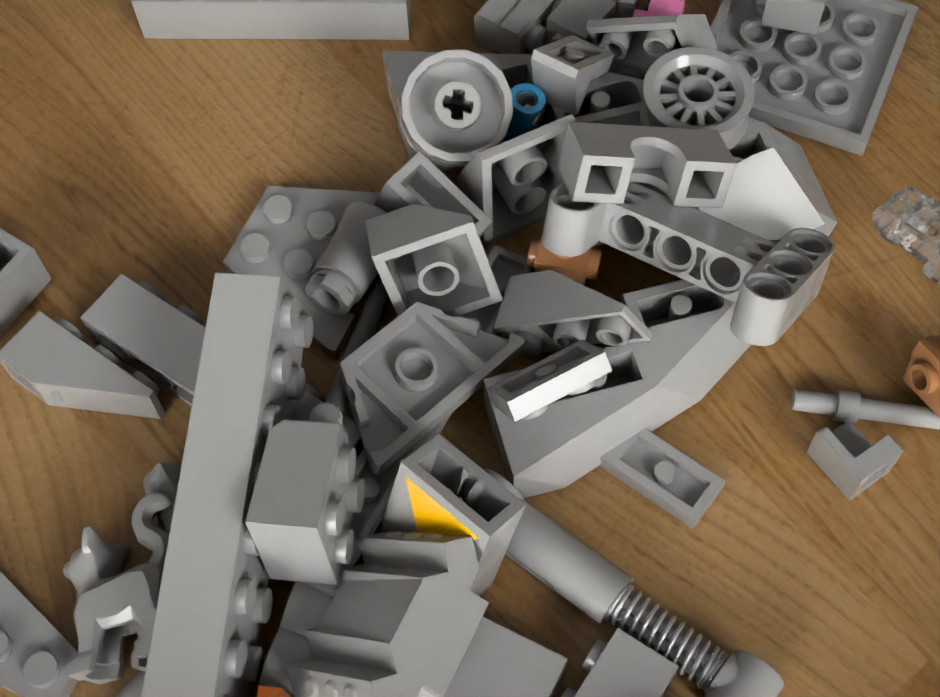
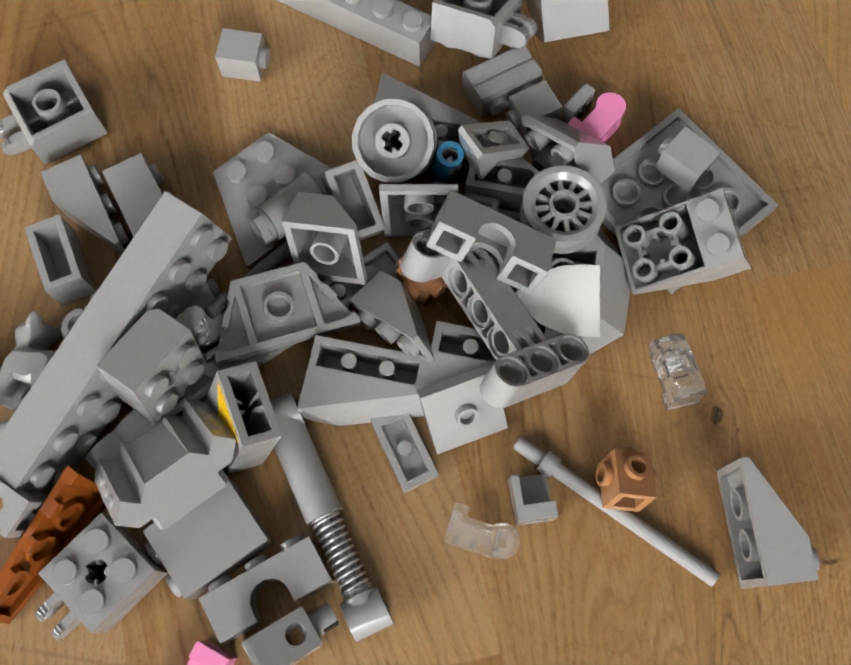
camera: 25 degrees right, 10 degrees up
light grey plate [488,339,612,422] -> none
none -> light grey brick [24,214,96,306]
none -> light grey brick [215,28,271,82]
none -> light grey plate [417,364,508,455]
none -> clear leg [443,502,520,560]
none -> light grey slope [614,188,751,295]

